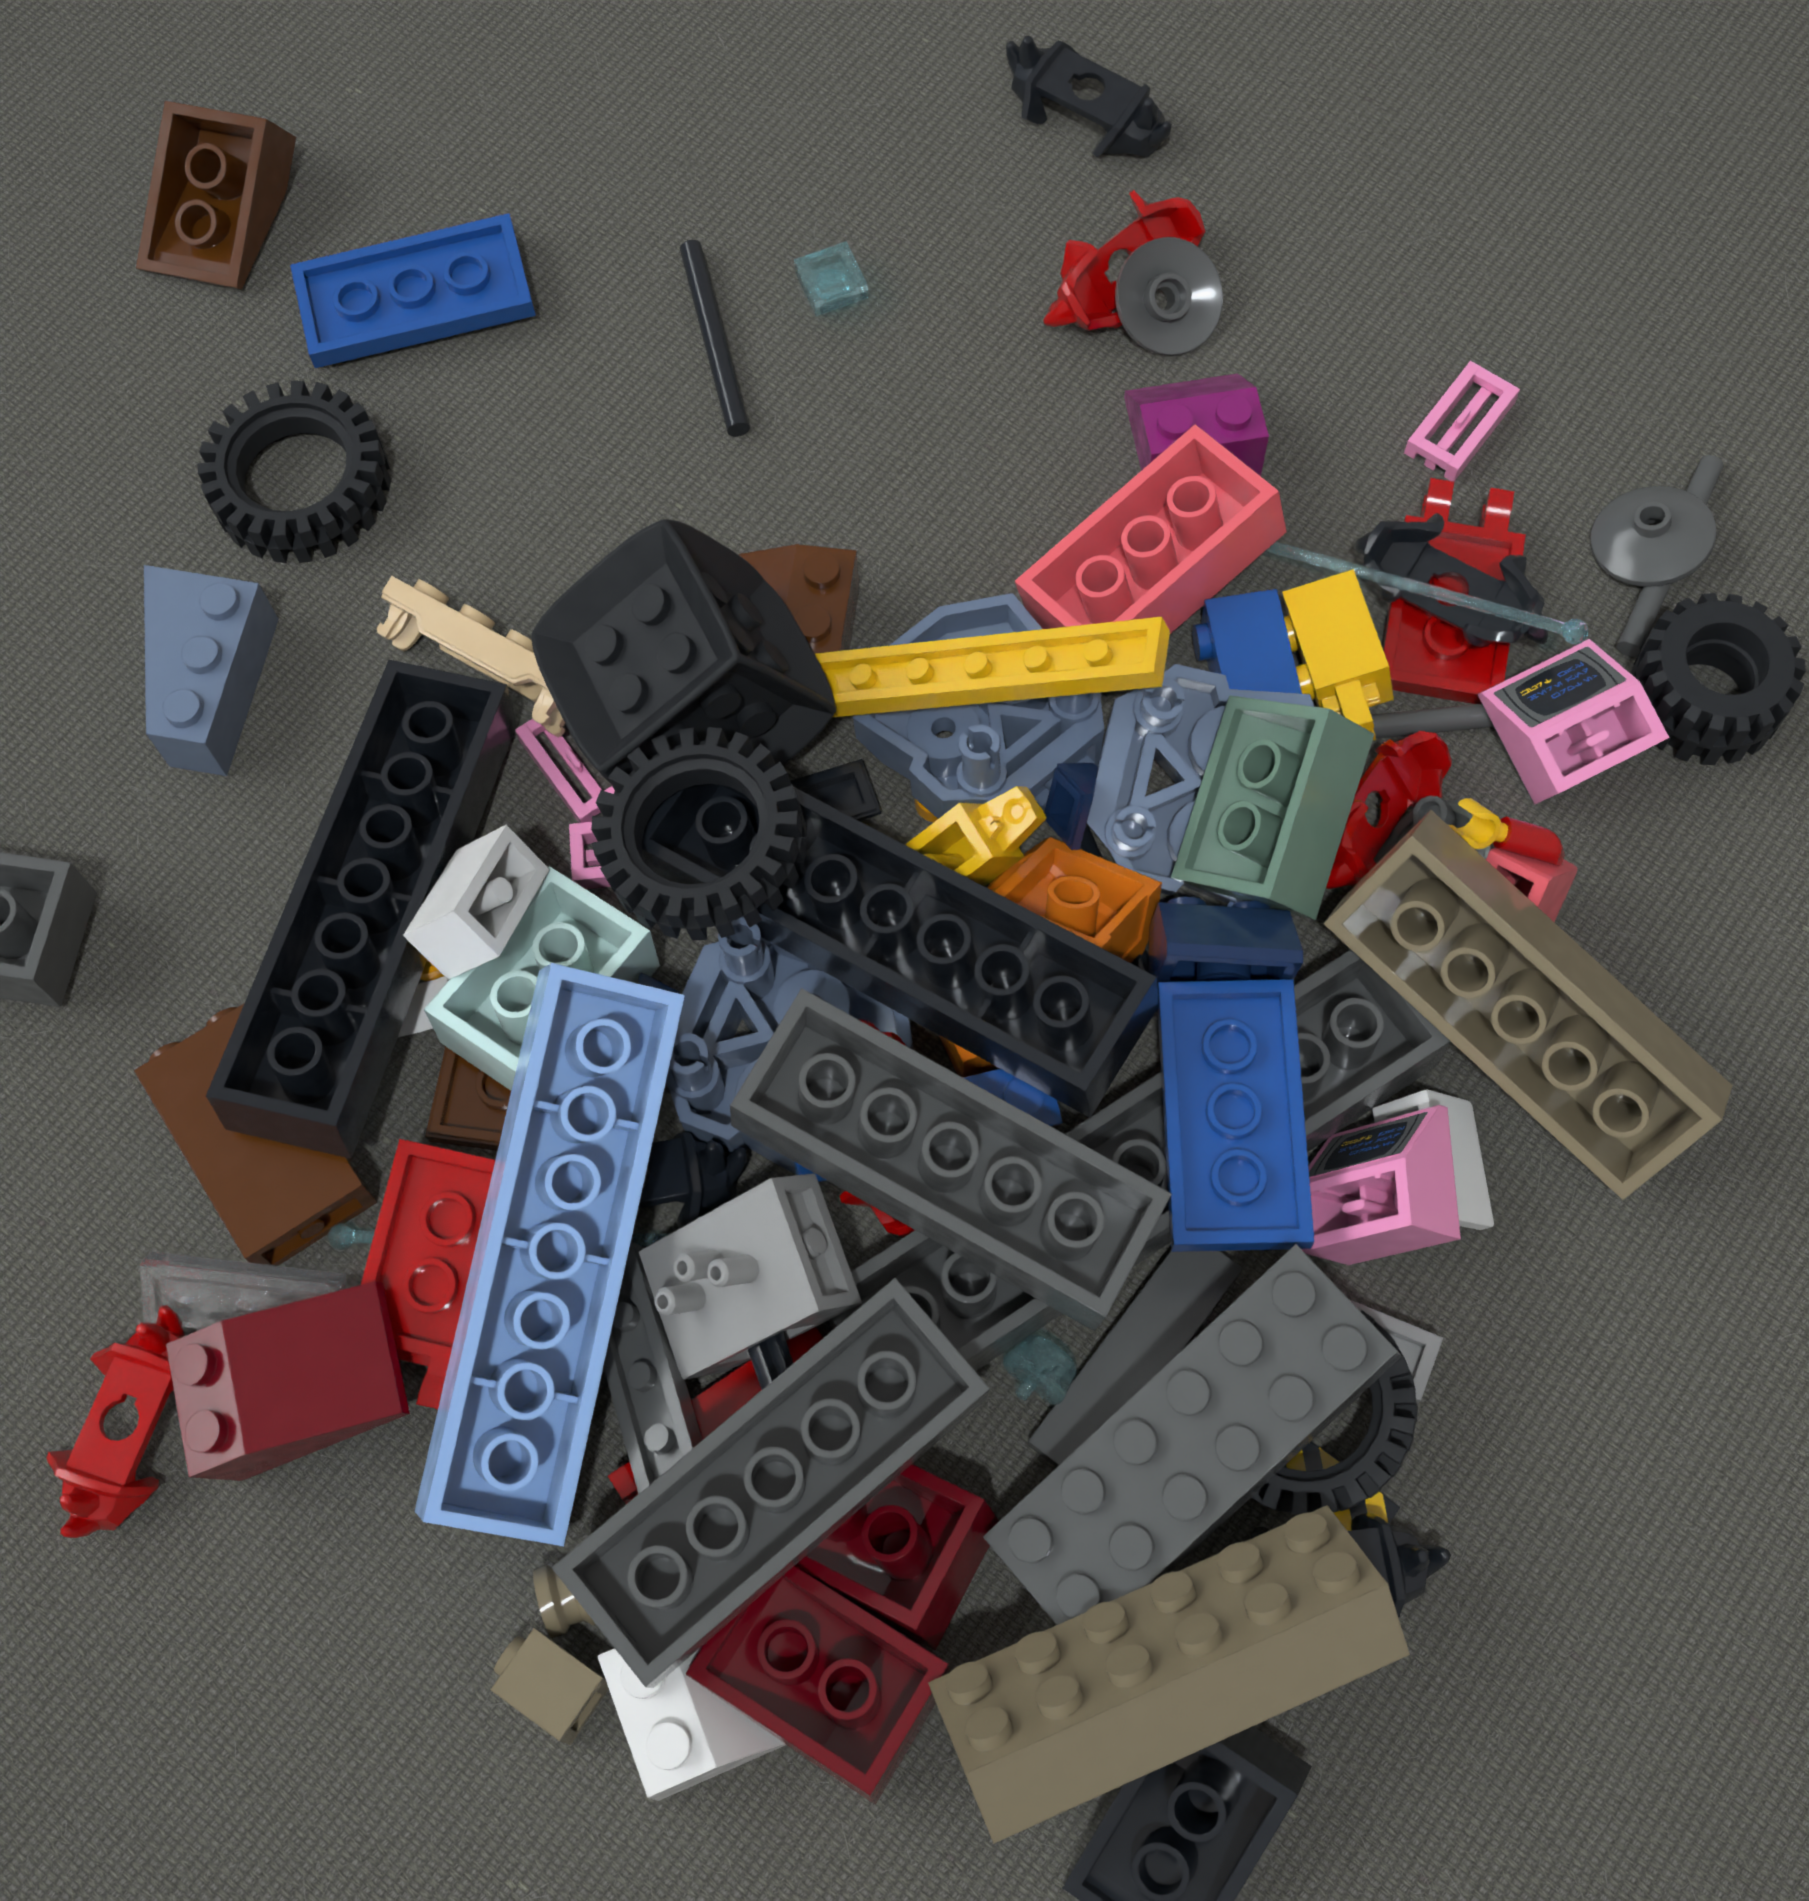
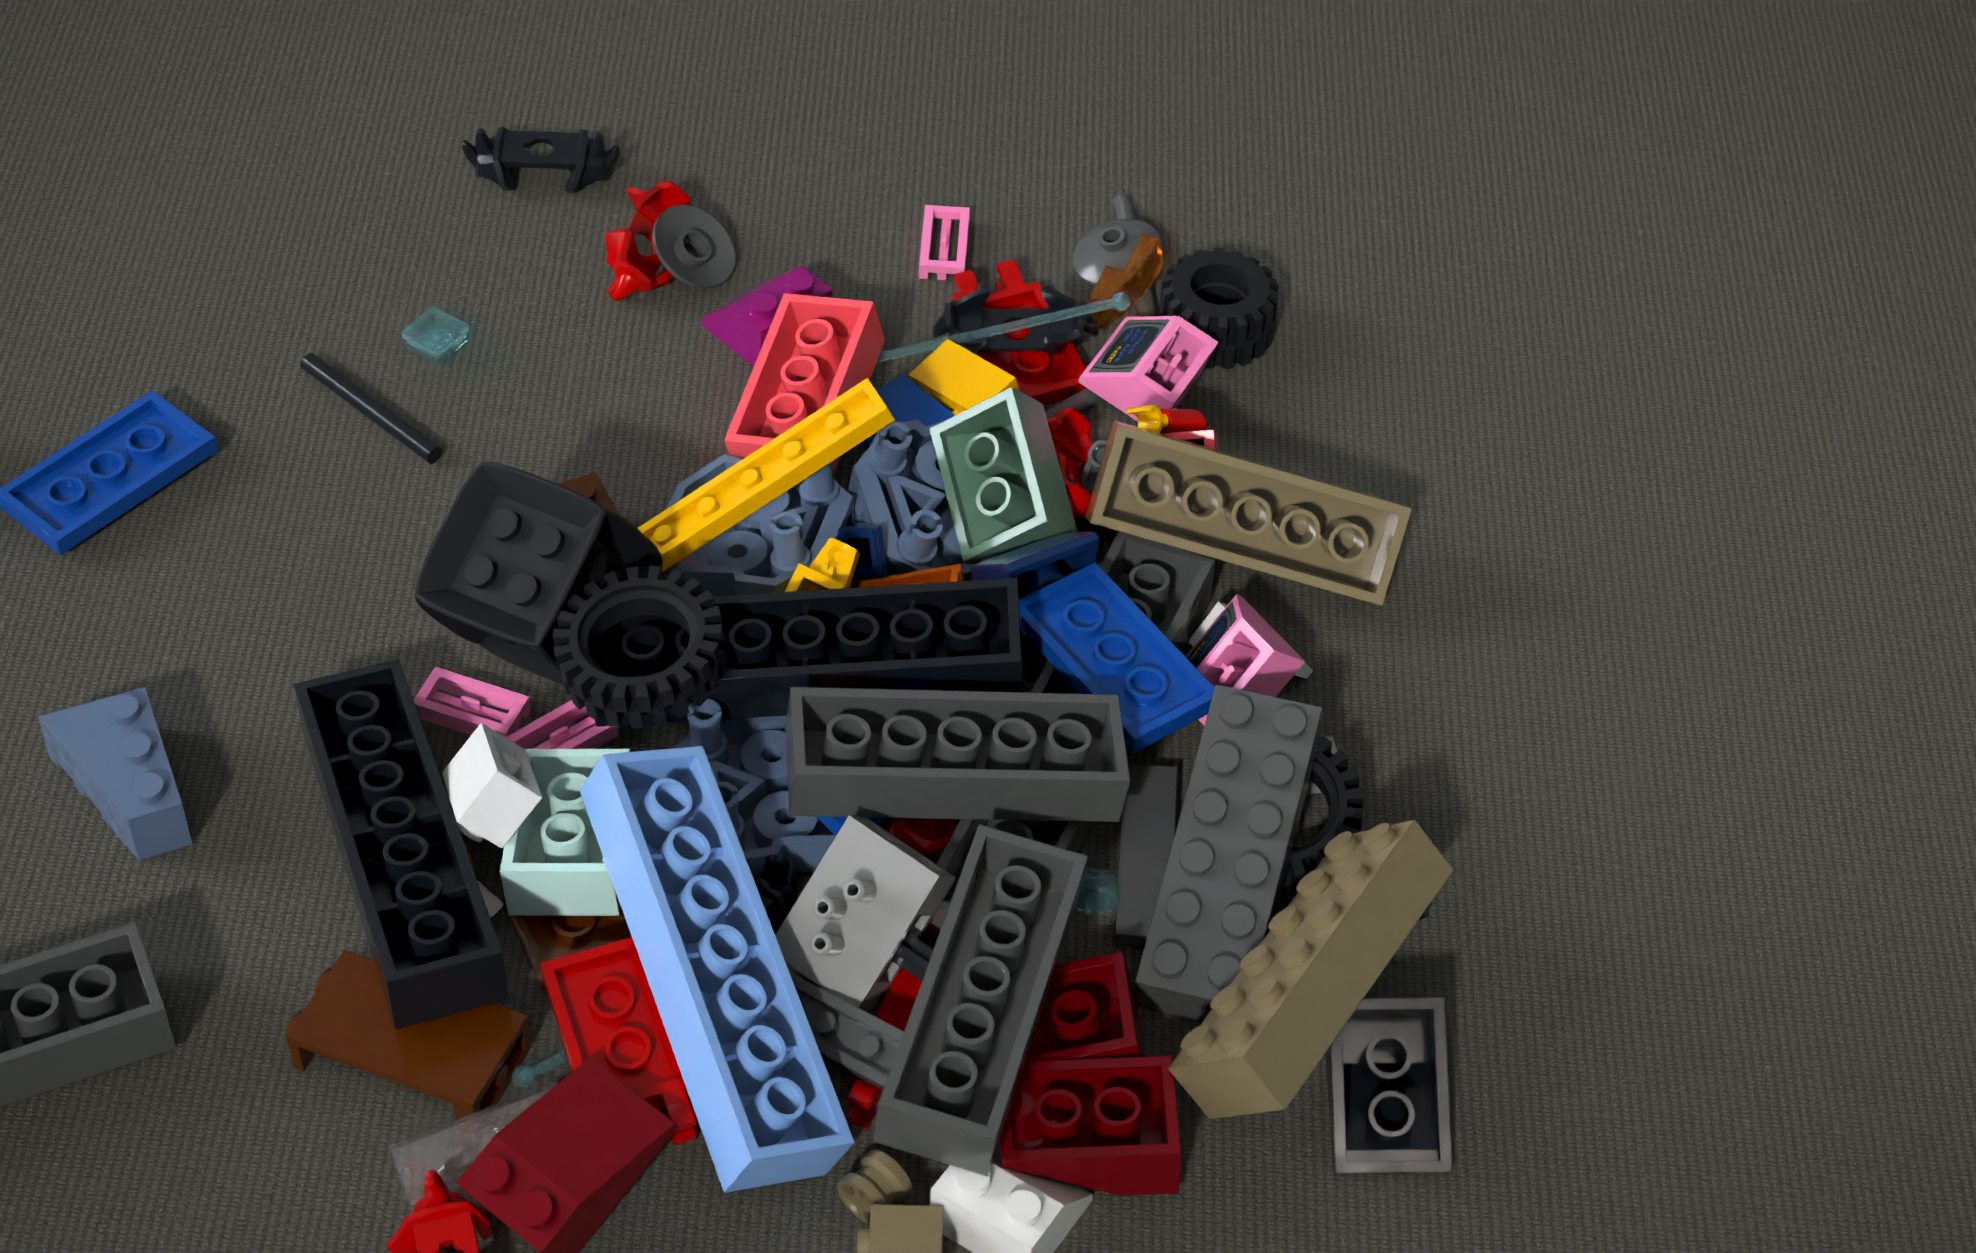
camera: 40 degrees left, 20 degrees down
black tyre [198,381,391,563] -> none
tan piece [377,576,565,737] -> none
none -> clear orange slope [1087,234,1164,329]

